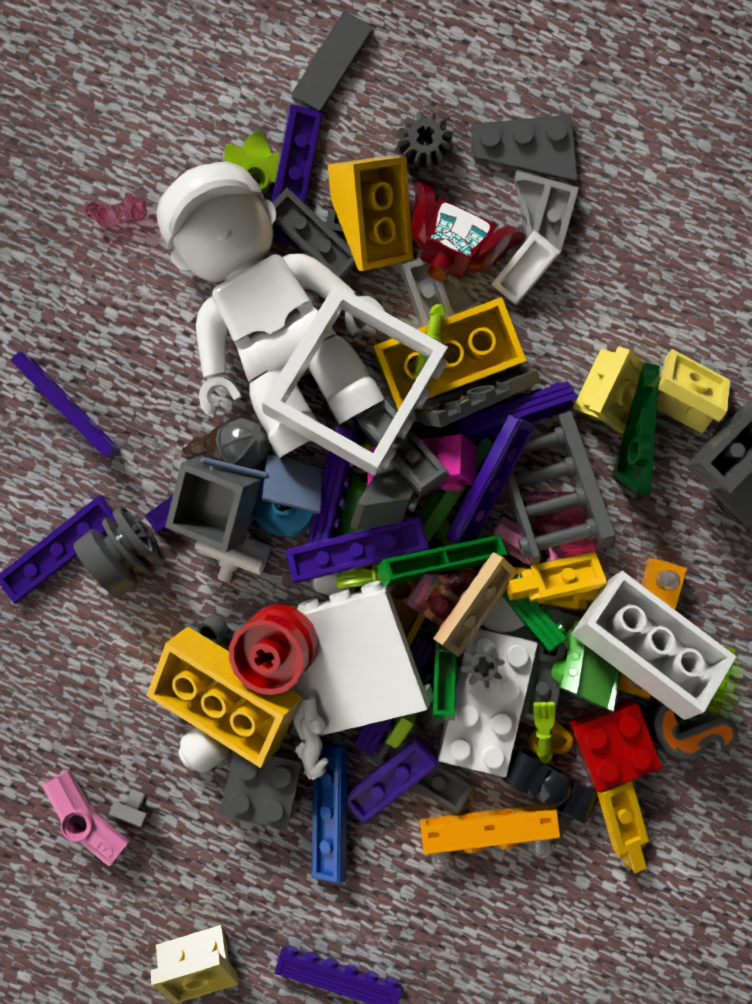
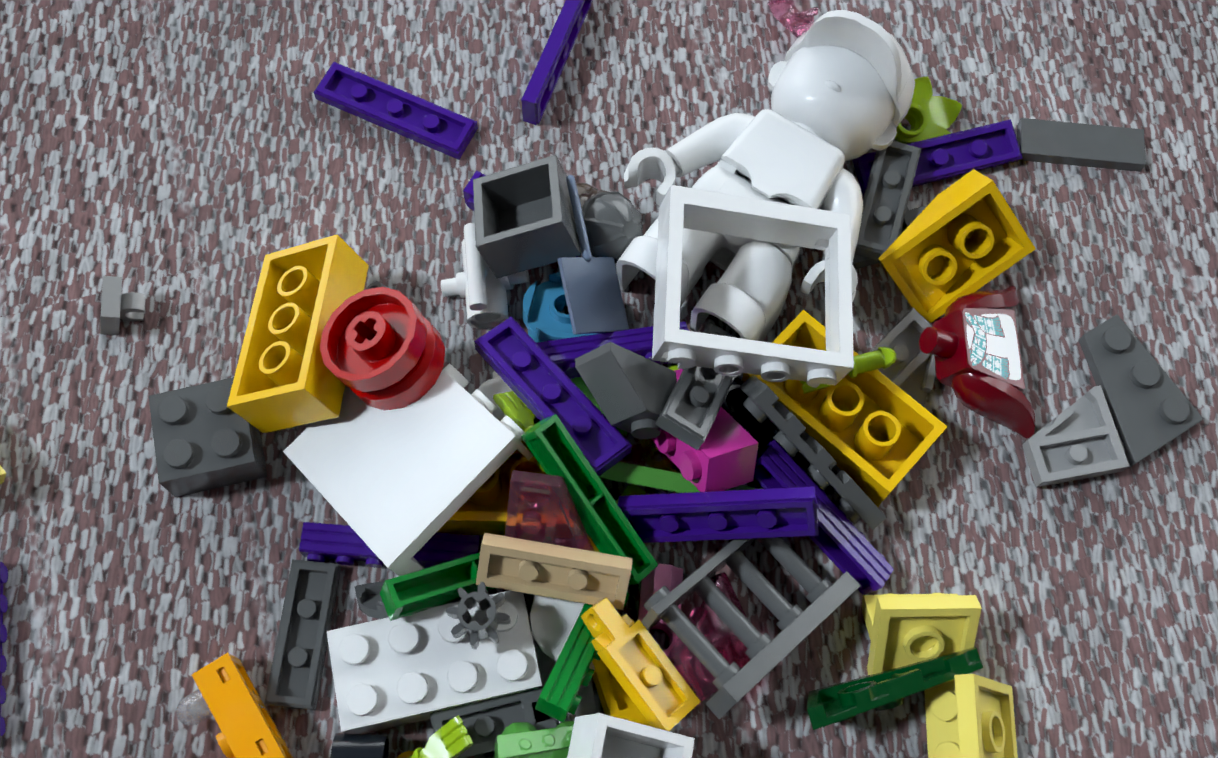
camera: 65 degrees right, 20 degrees down
bright pink piece [42,769,130,866] -> none
dark grey wheel [74,506,166,598] -> none
white head [179,727,230,773] -> none
white animal [295,695,329,780] -> none
blue tile [312,742,348,884] -> none
dark purple tile [347,736,440,825] -> none
lime tile [386,712,418,749] -> none
dark grey gear [396,111,453,171] -> none
white tile [491,230,561,305] -> none

